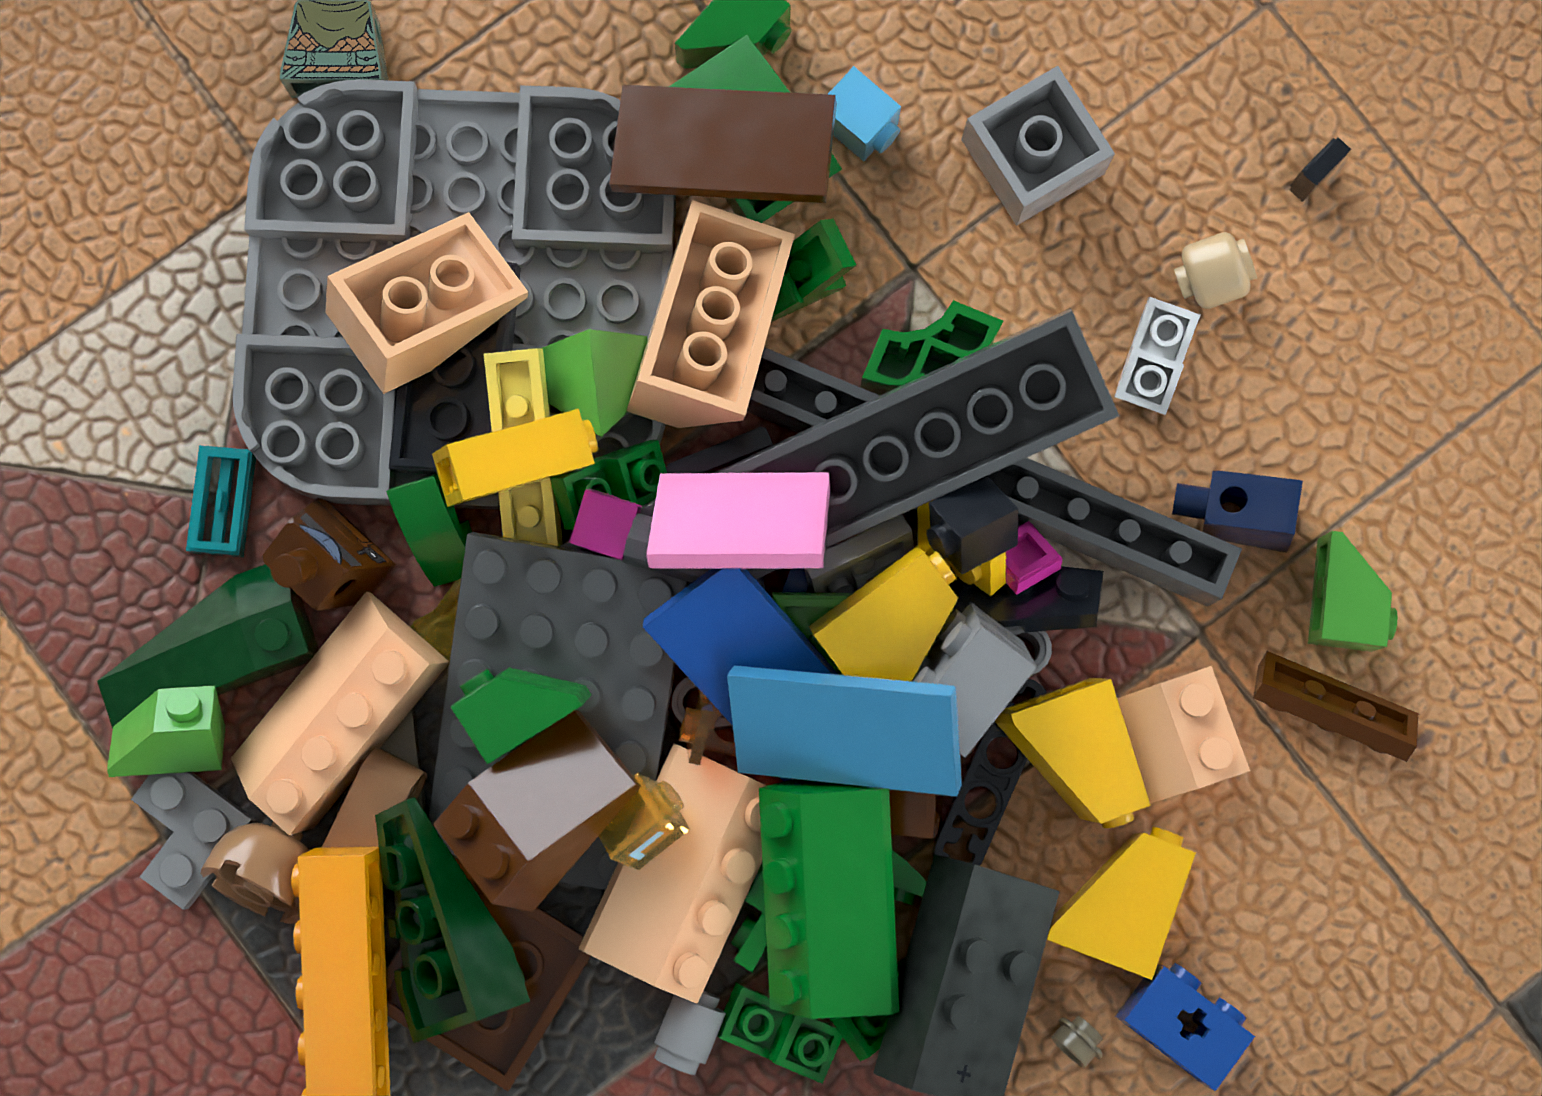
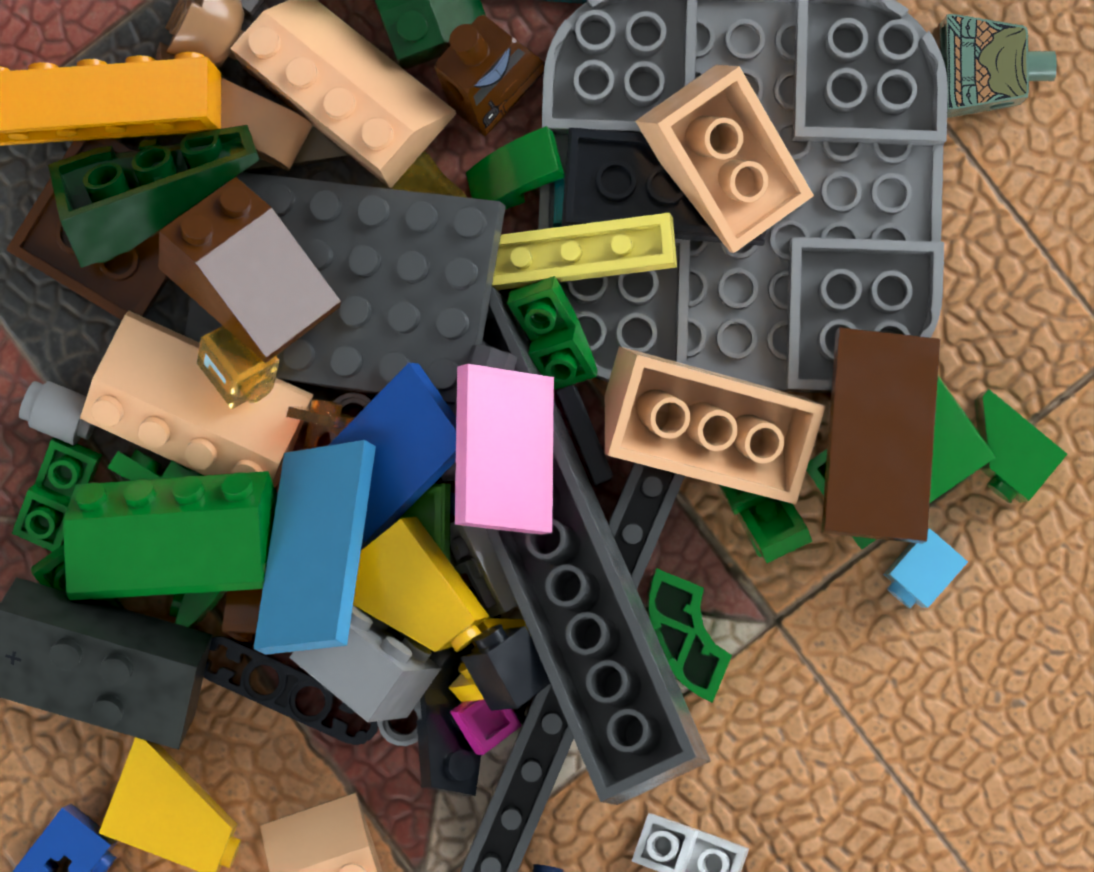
camera: 90 degrees right, 5 degrees up
yellow slope [432,409,598,507] -> none
green slope [450,667,592,764] -> none
bright green slope [541,329,648,437] -> none
dark pink tile [569,488,642,560] -> none
light grey brick [961,66,1115,226] -> none
yellow slope [995,678,1151,829] -> none
dark tan plate [1051,1016,1103,1068] -> none

